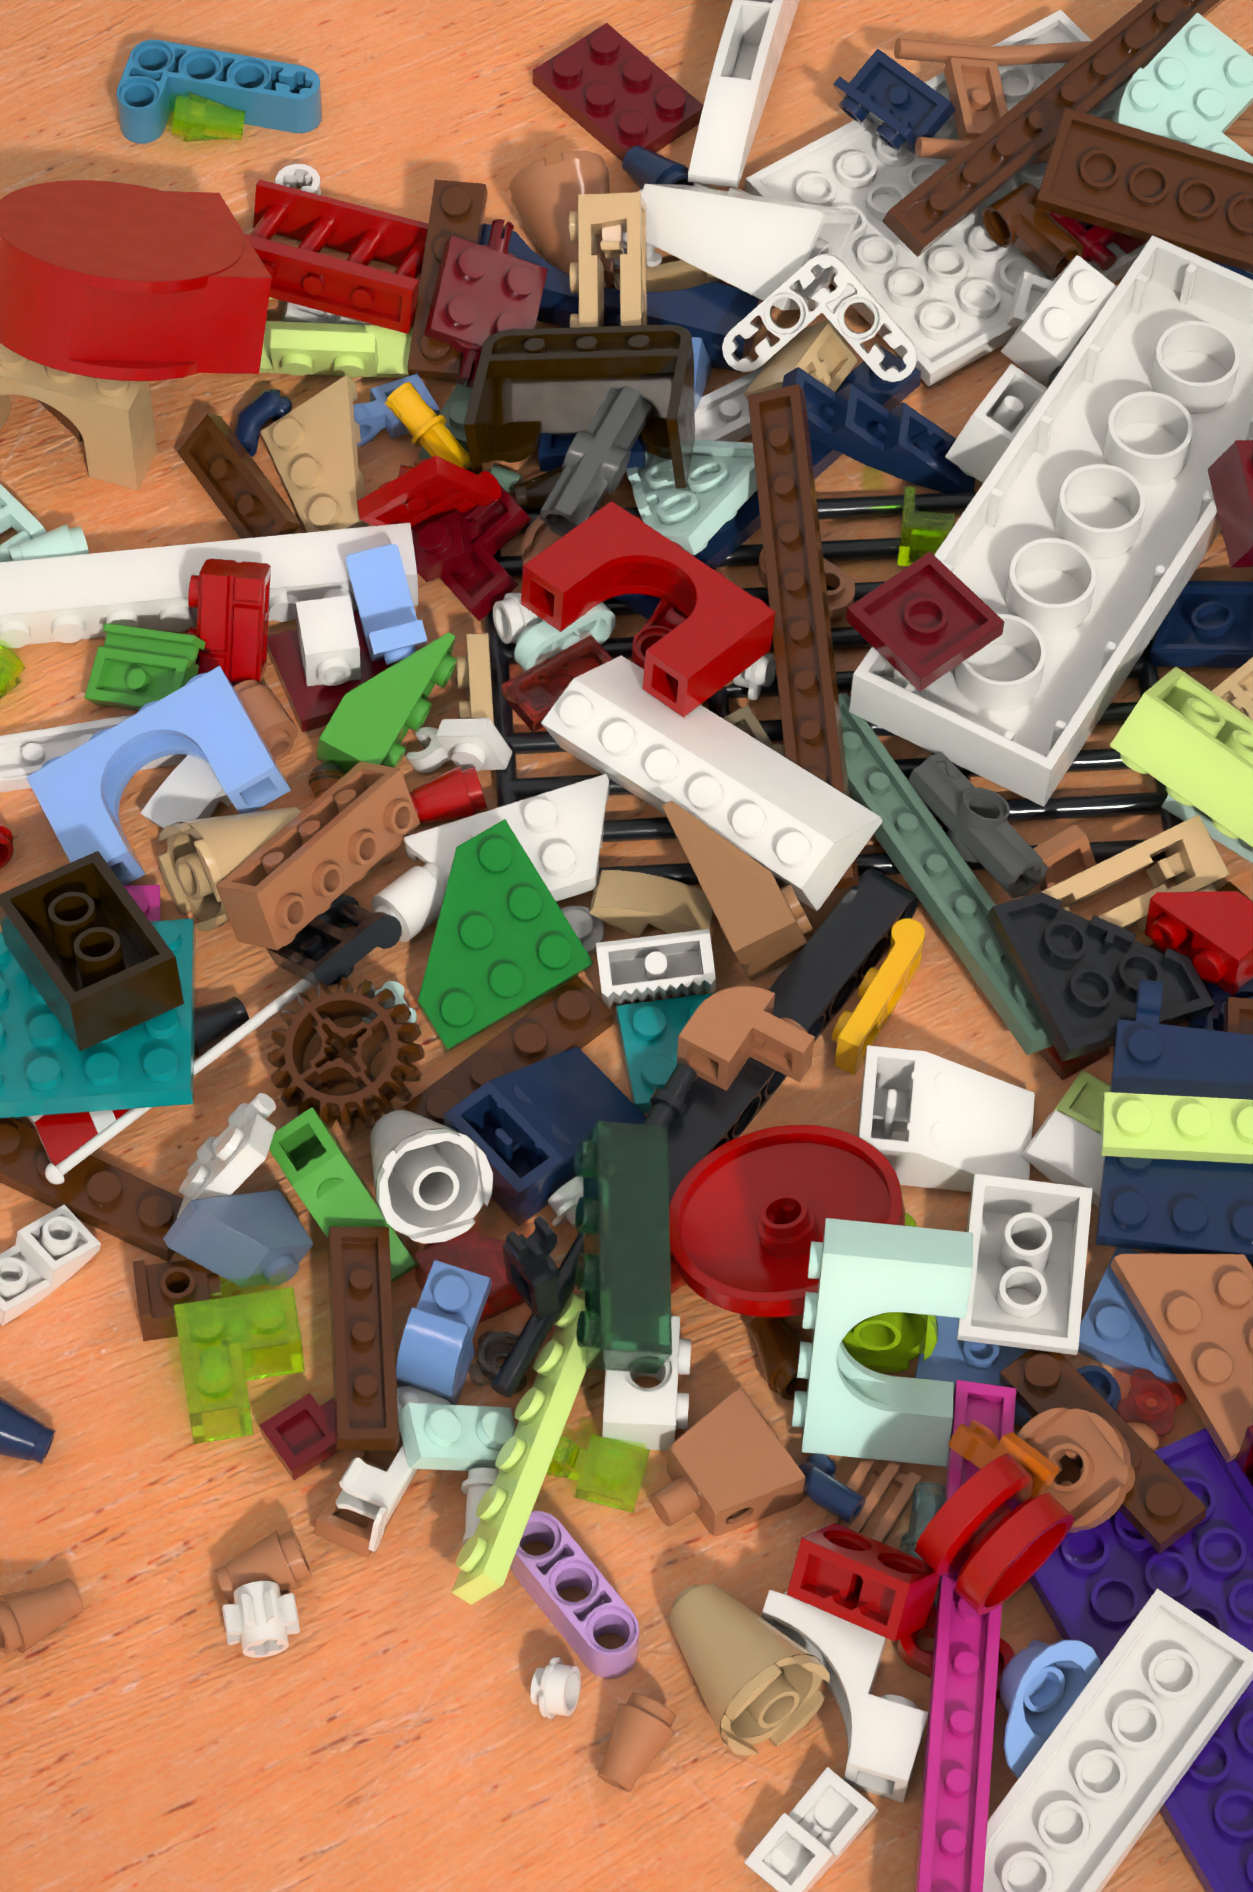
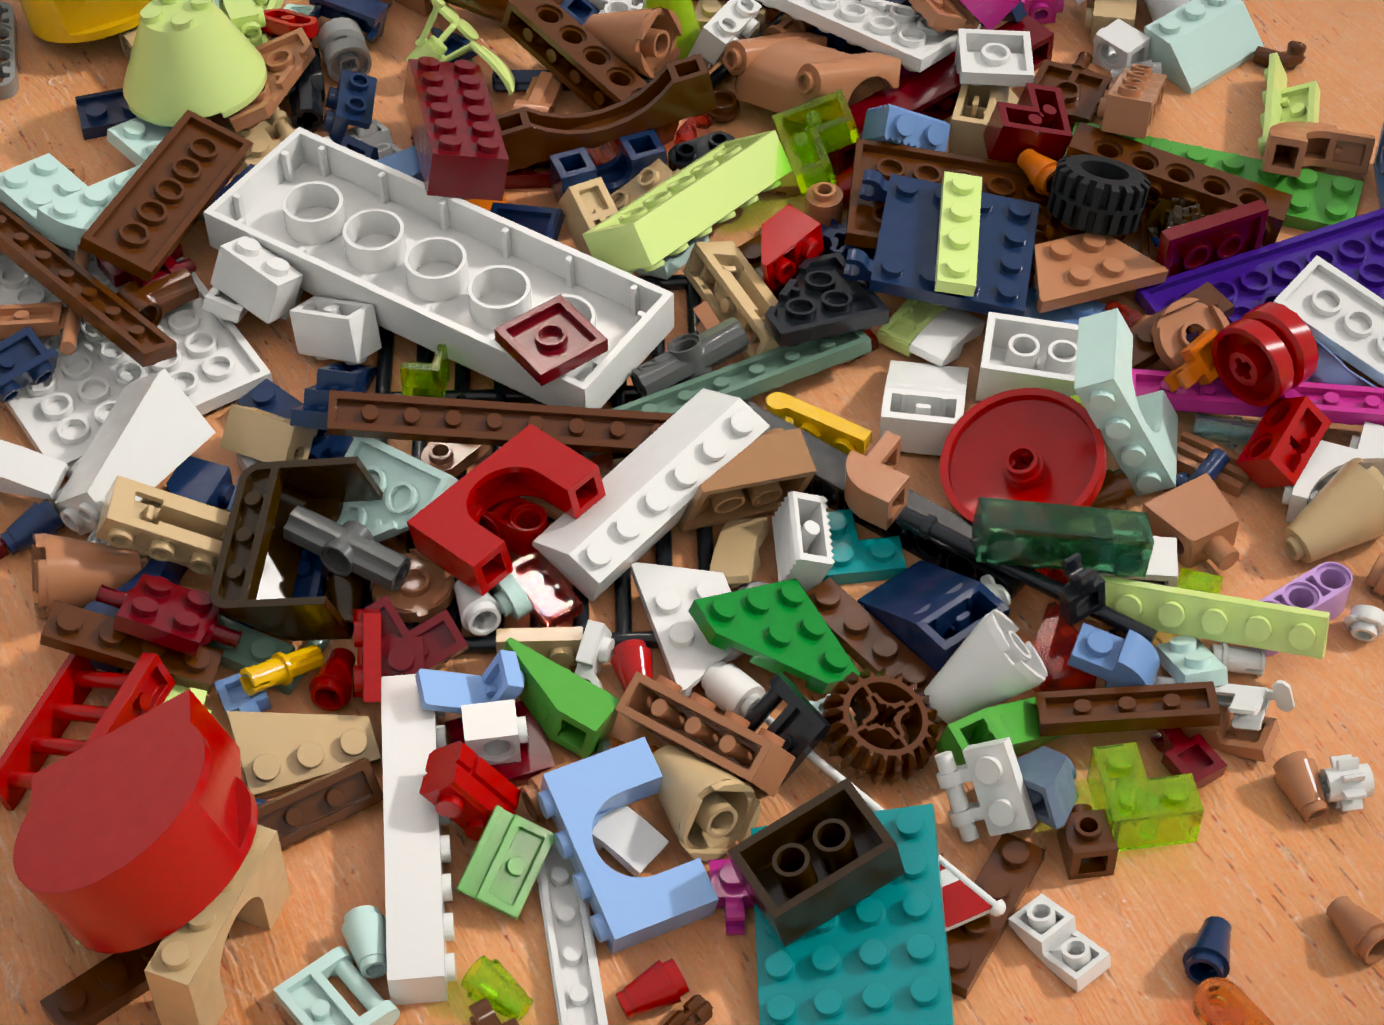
camera: 85 degrees left, 10 degrees down
white beam [722,253,918,382] -> none

